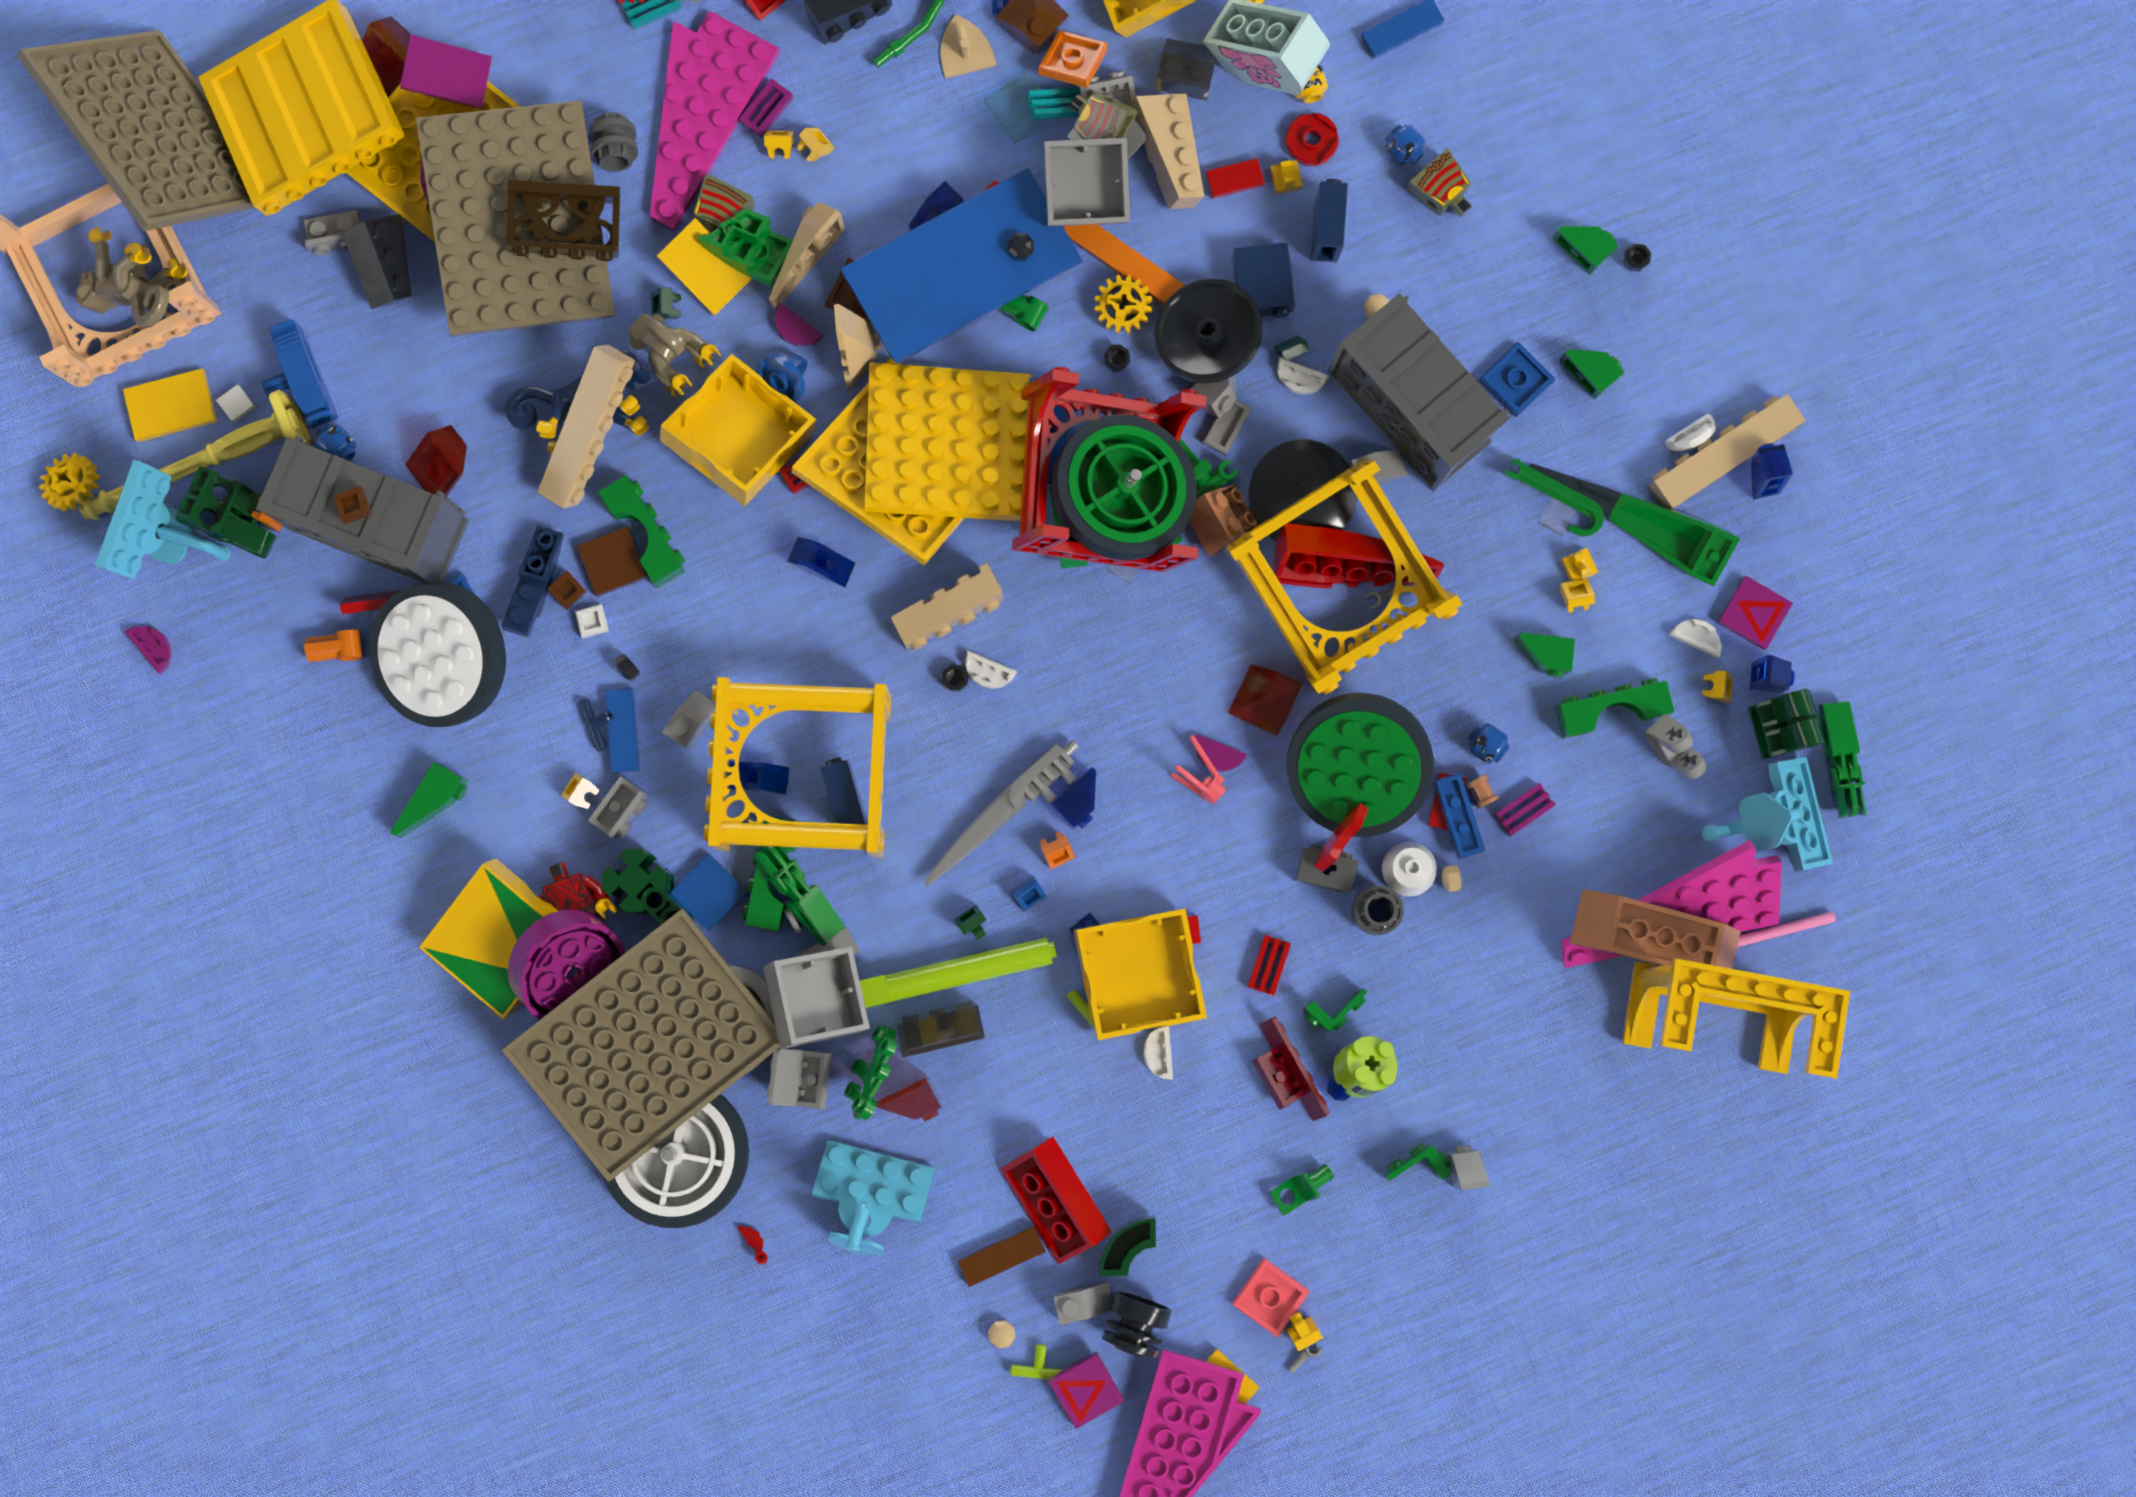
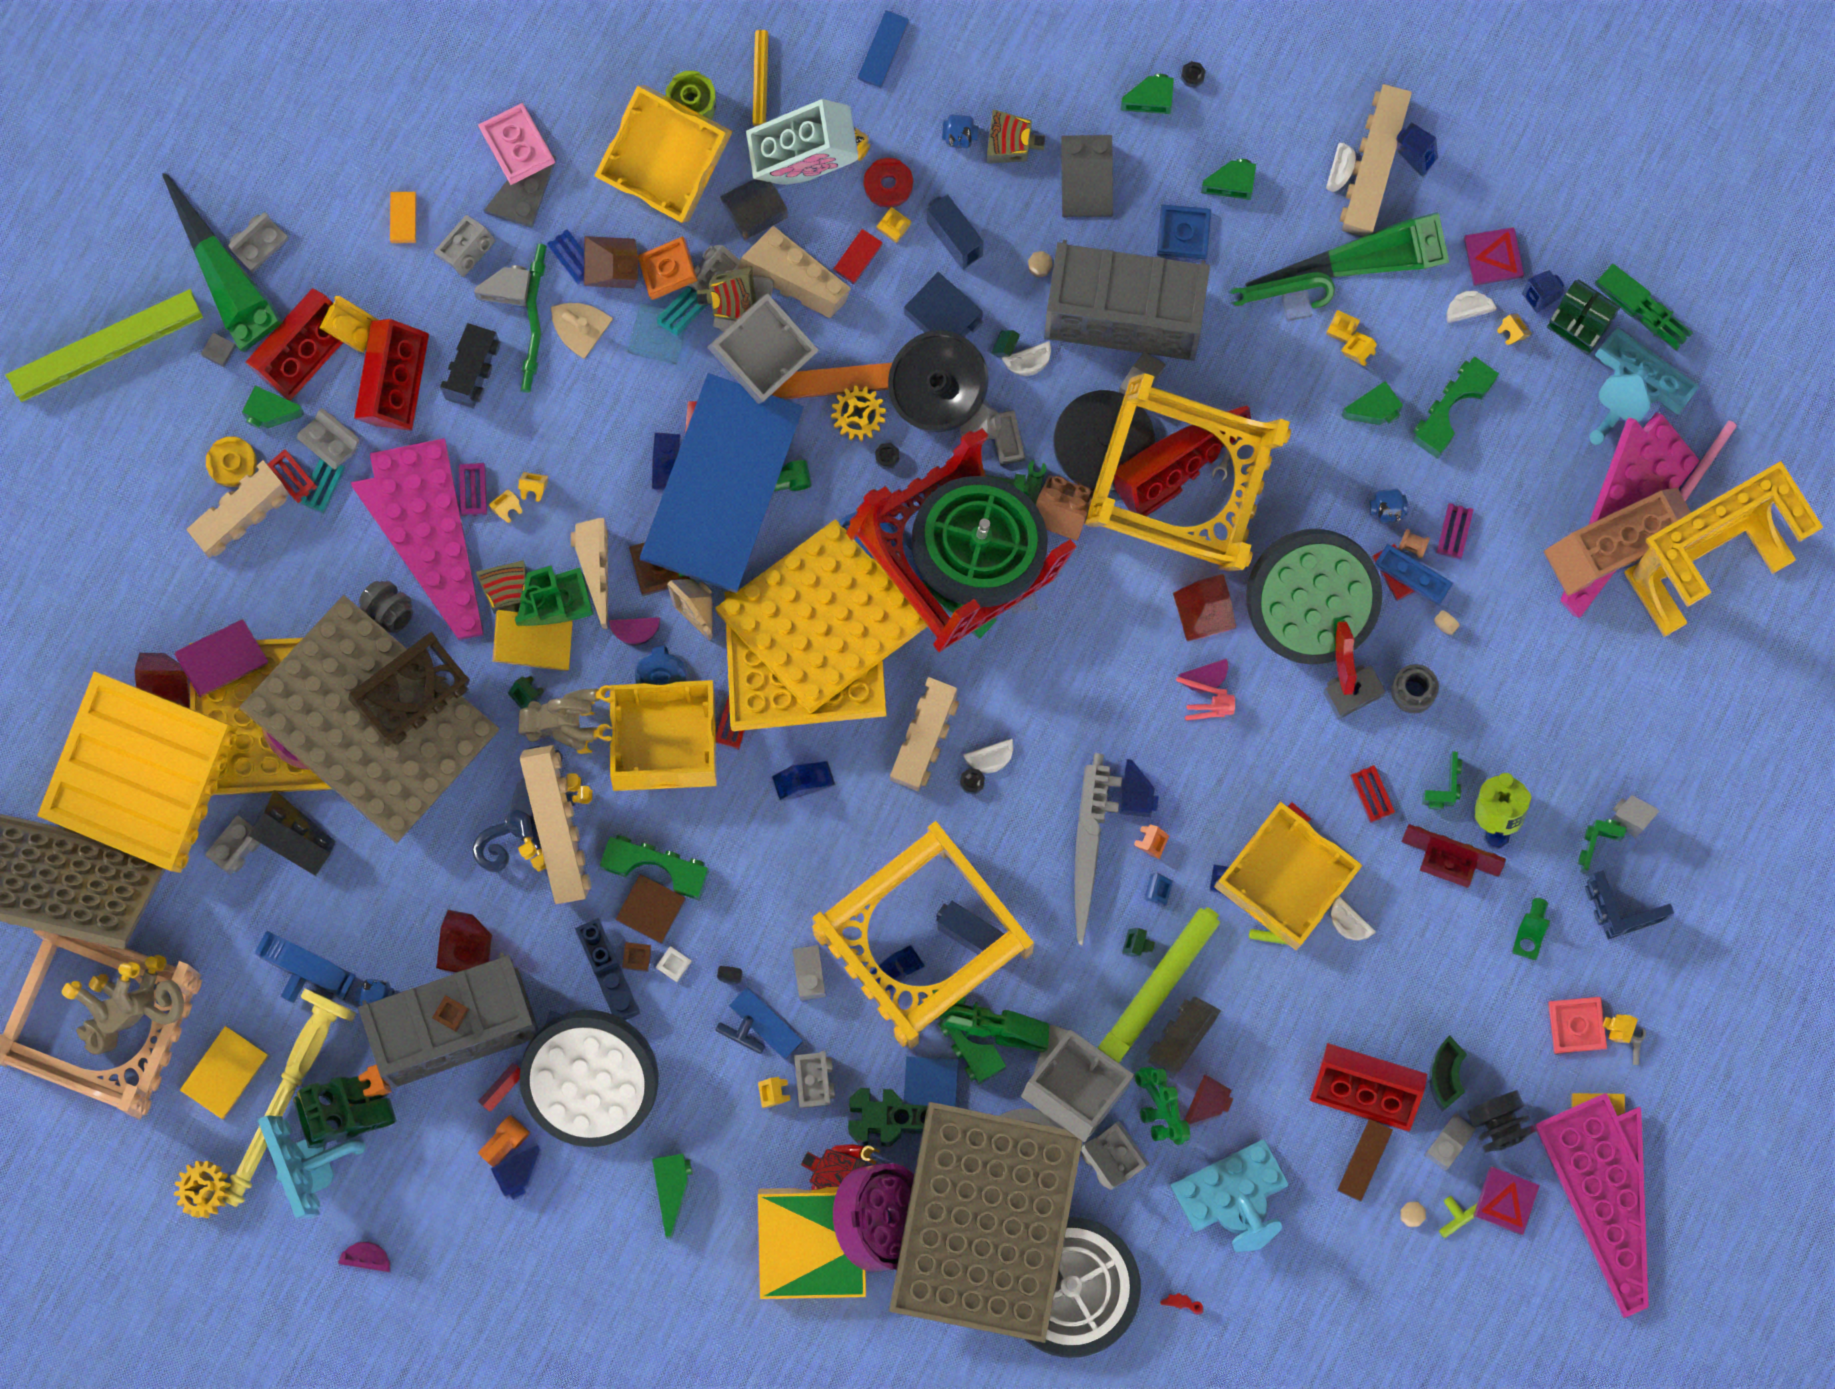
camera: 35 degrees left, 5 degrees down
white tile [216,384,256,423] -> none
light grey piece [784,907,802,933] -> none
black tile [1008,233,1034,261] -> none
white cone [1382,842,1437,896] -> none
light grey piece [1644,714,1707,779] -> none
none -> clear blue slope [491,1145,542,1200]
none -> dark grey slope [1061,135,1113,217]
none -> dark blue bracket [1585,870,1674,940]

